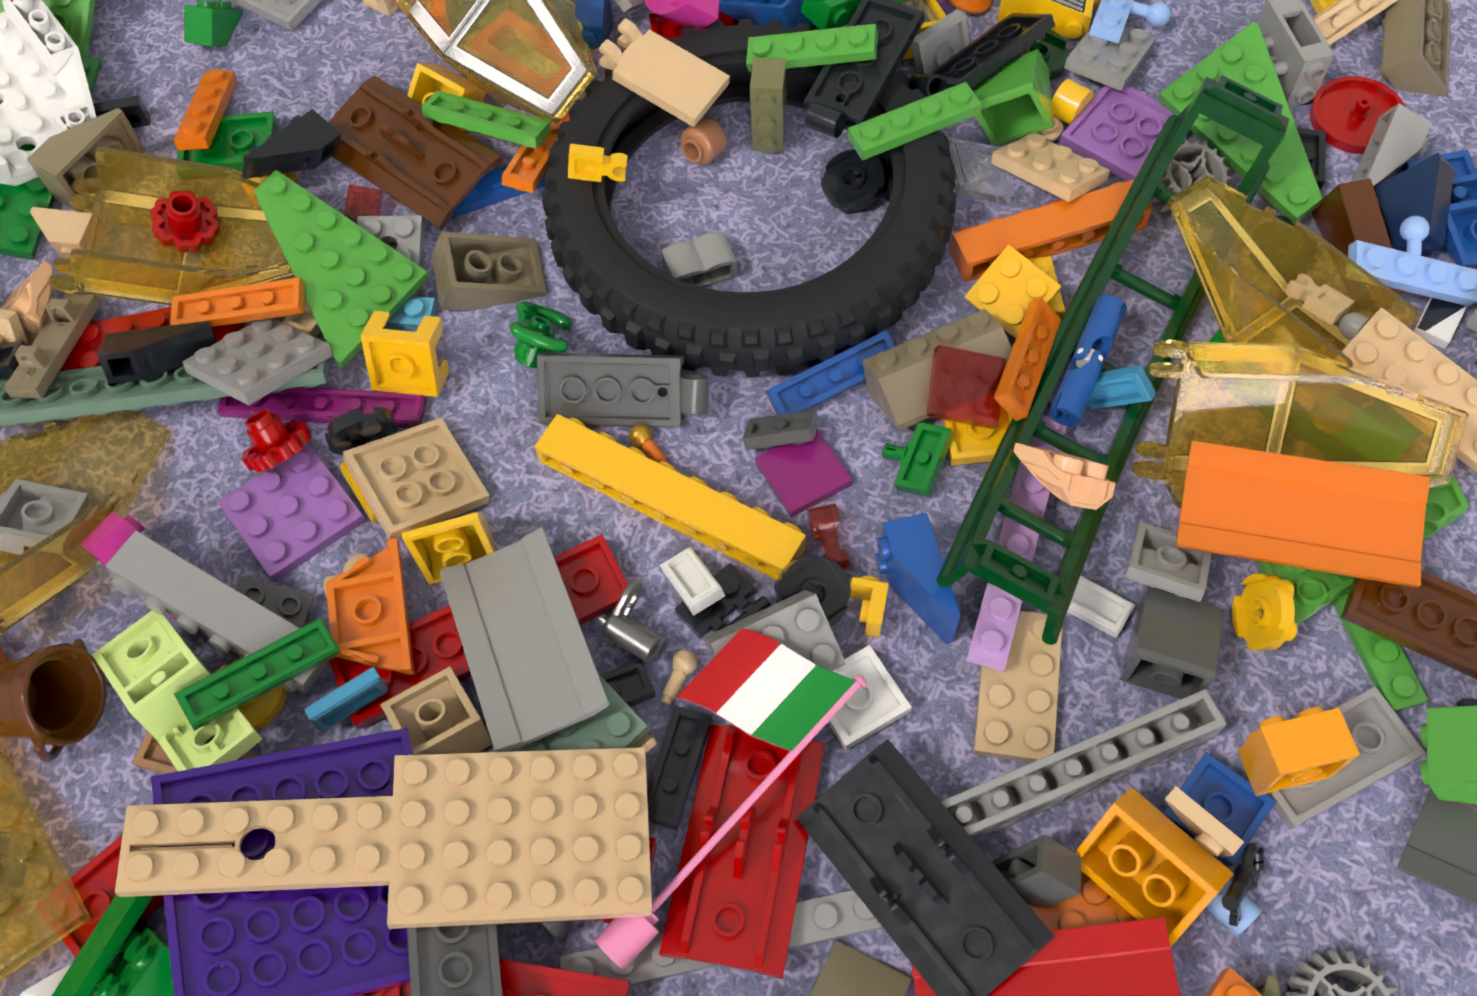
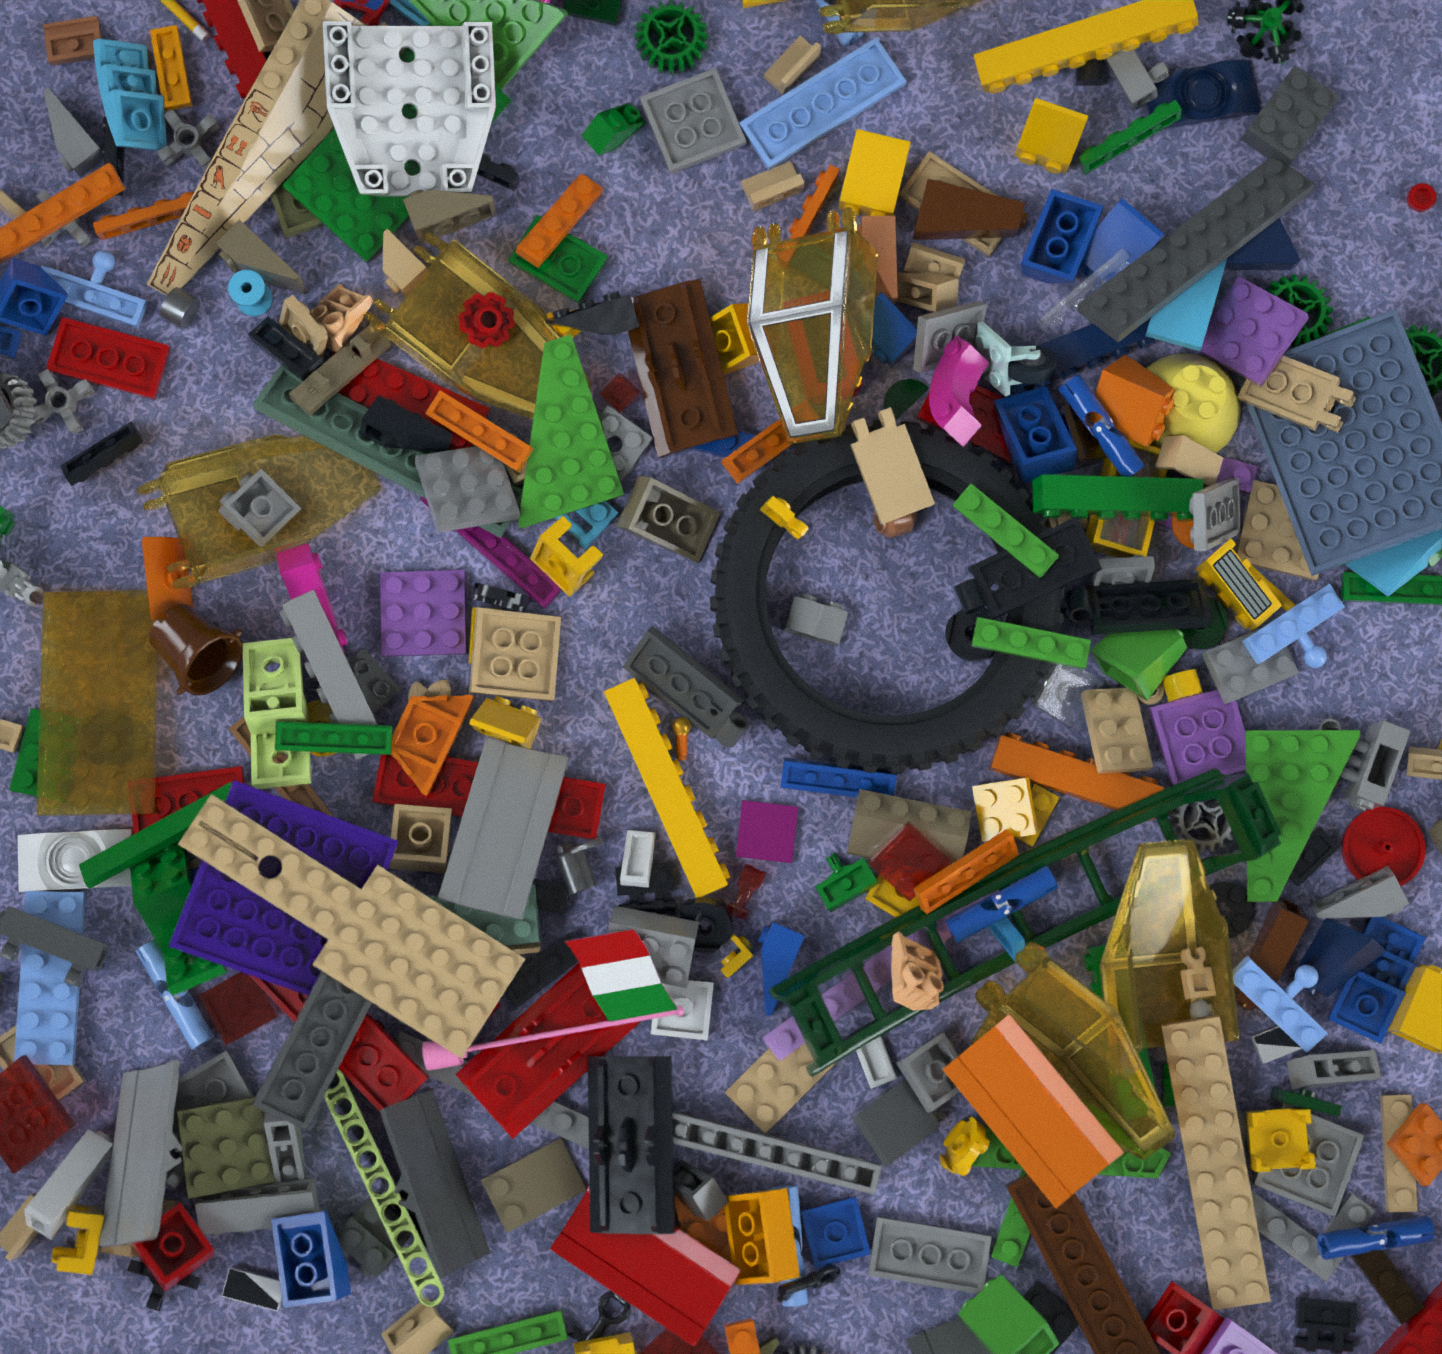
camera: 30 degrees right, 20 degrees up
red plant [241,409,312,473] -> none
dark azure tile [304,667,389,732] -> none
bright green plate [422,90,551,149] -> none
green piece [510,301,572,368] -> none
tan piece [660,649,698,706] -> none
dark grey plate [742,409,819,450] -> none
olive brick [750,57,787,153] -> none
tan wing [1165,786,1244,858] -> none
light orange brick [1238,706,1360,796] -> none

